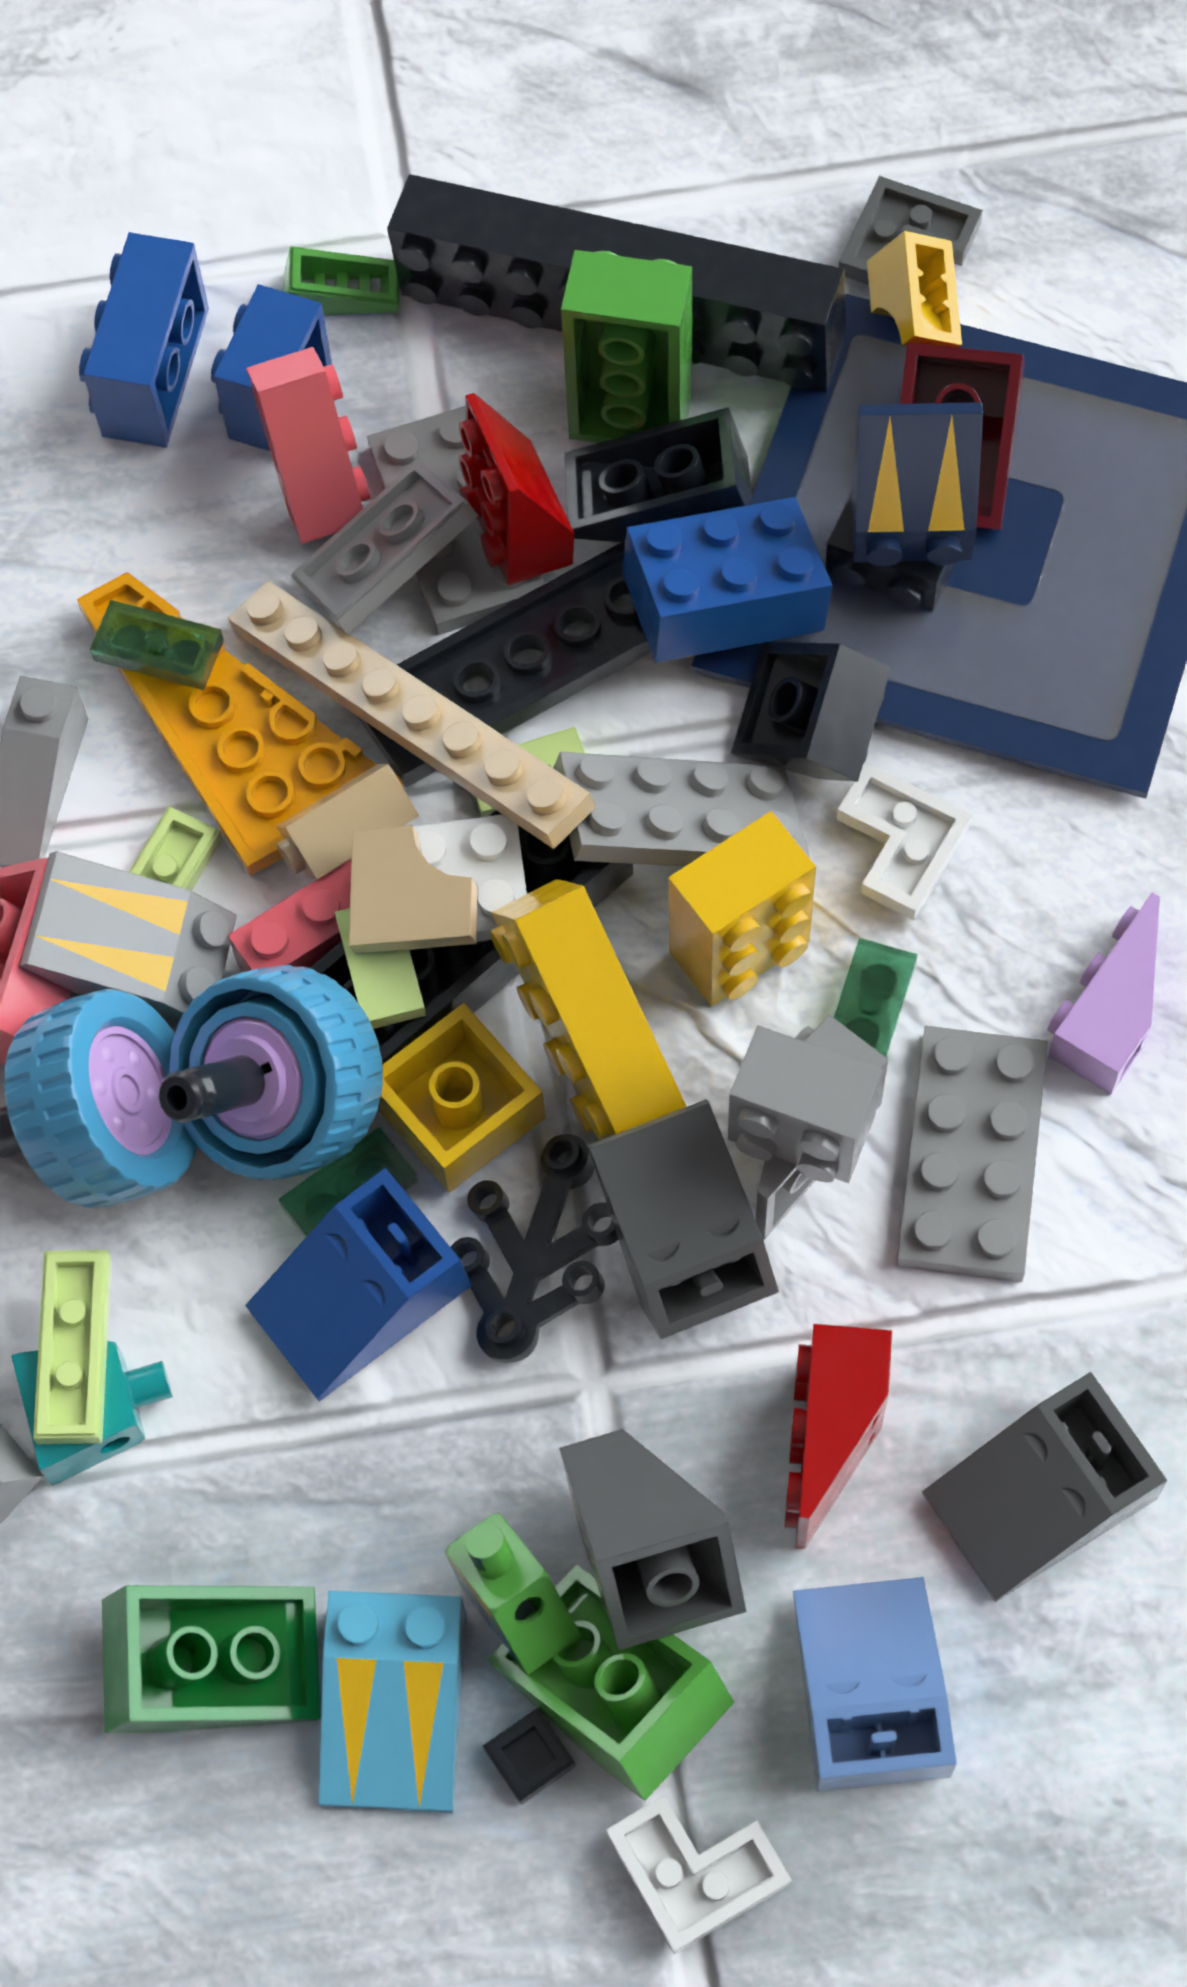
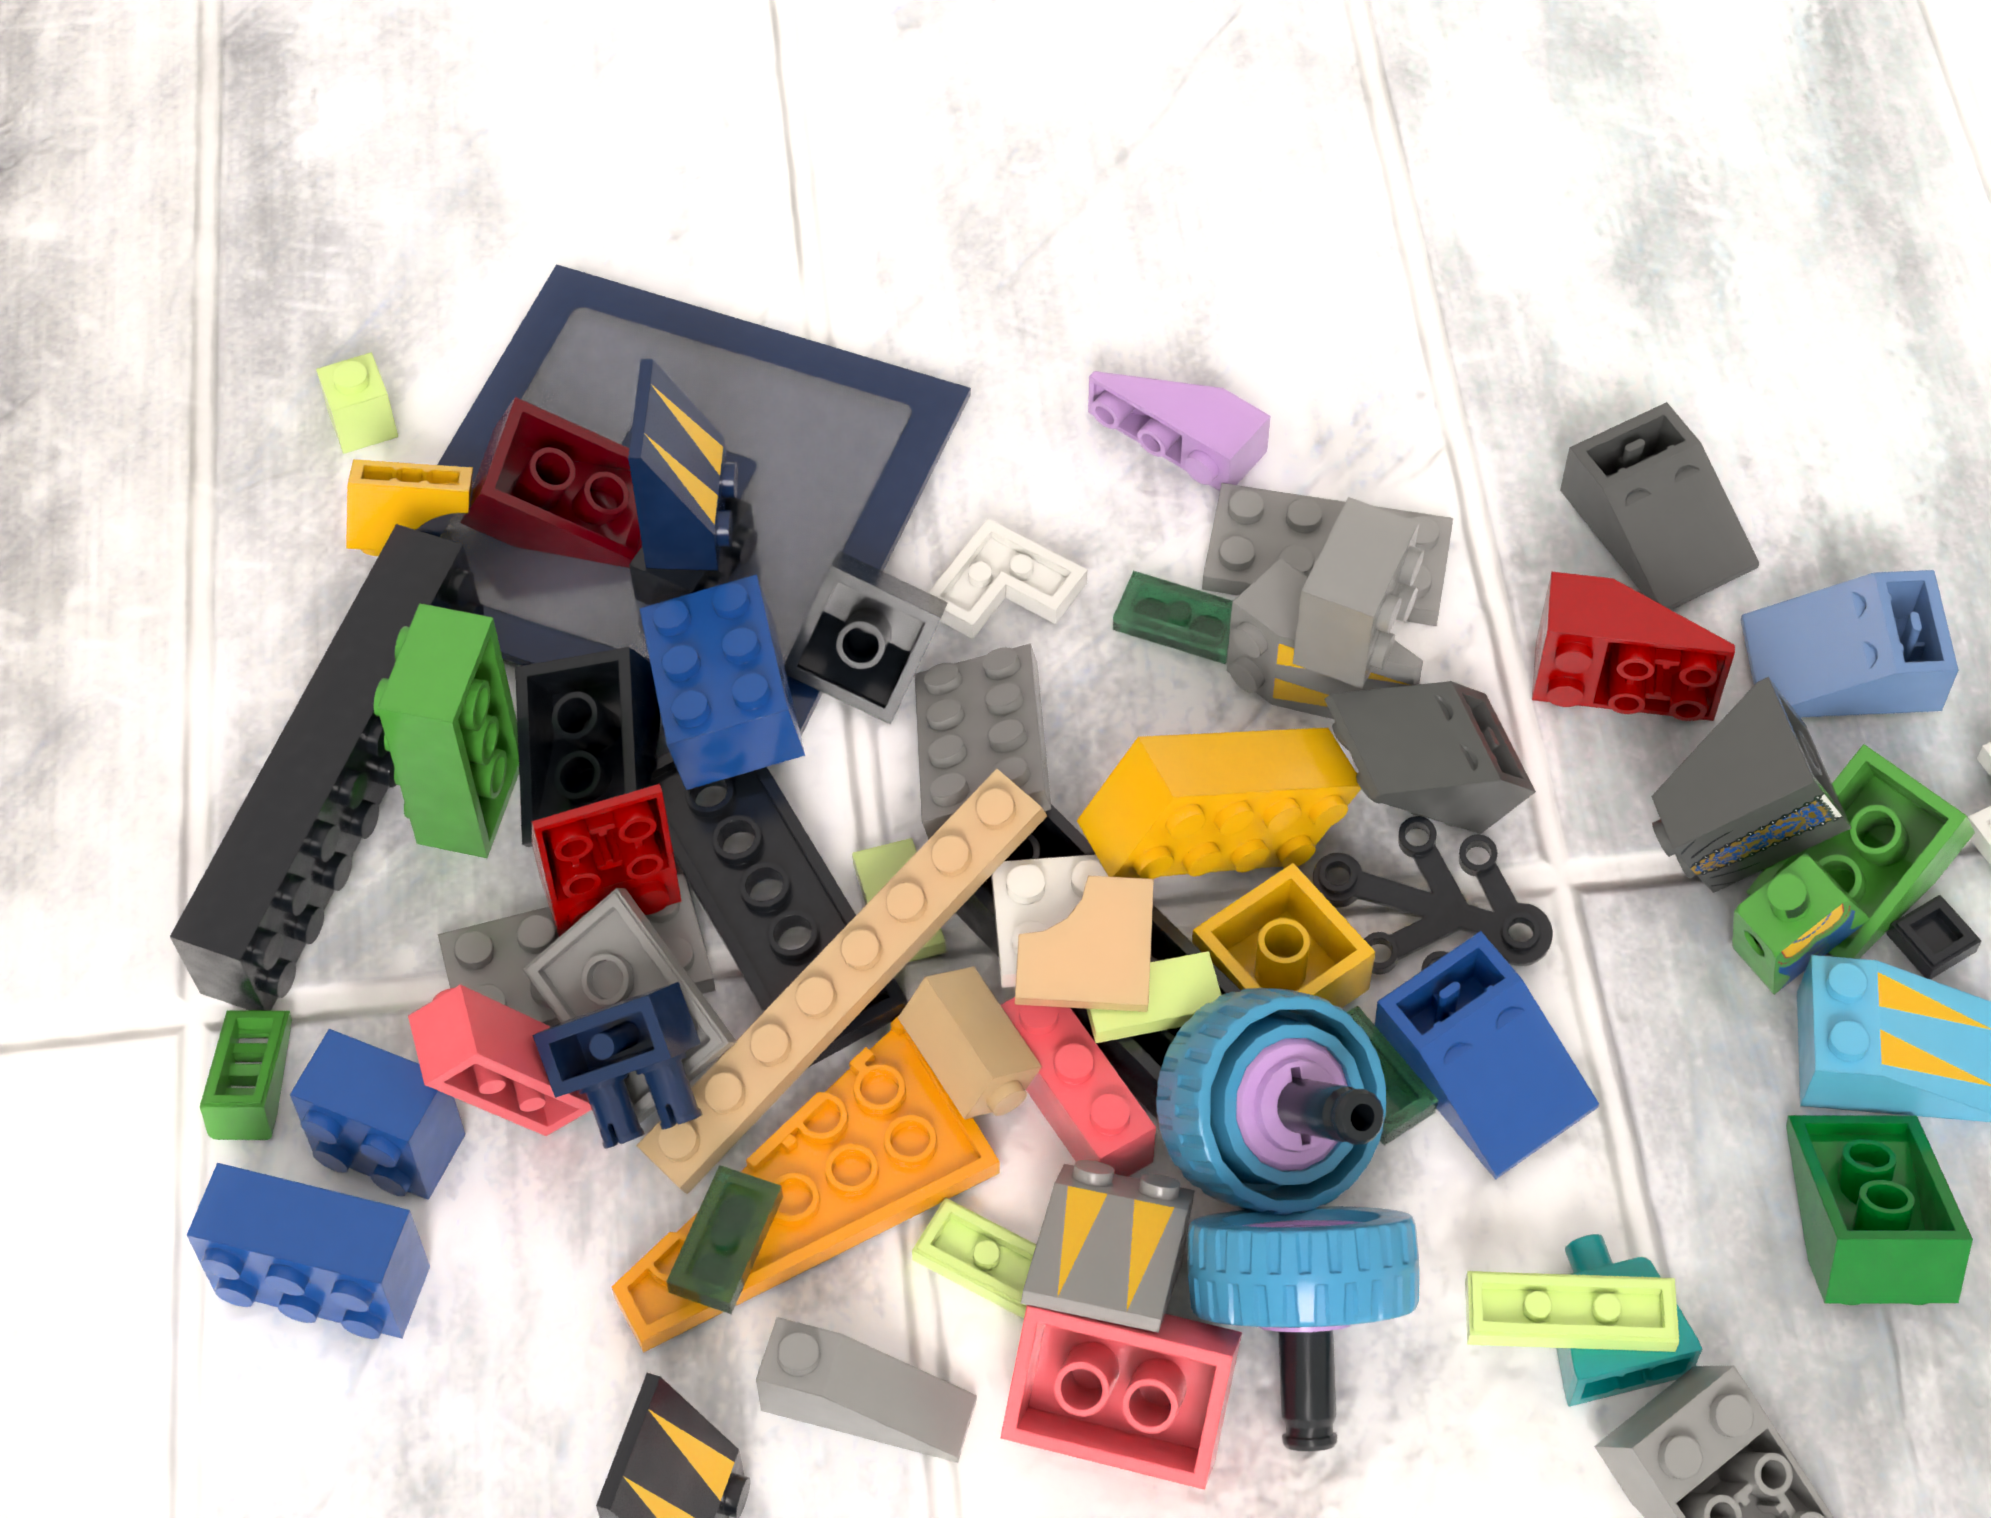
camera: 90 degrees left, 10 degrees down
yellow brick [668,811,816,1007] -> none
dark grey plate [838,176,983,285] -> none
none -> yellowish green brick [316,352,398,454]
none -> dark blue brick [533,982,703,1149]

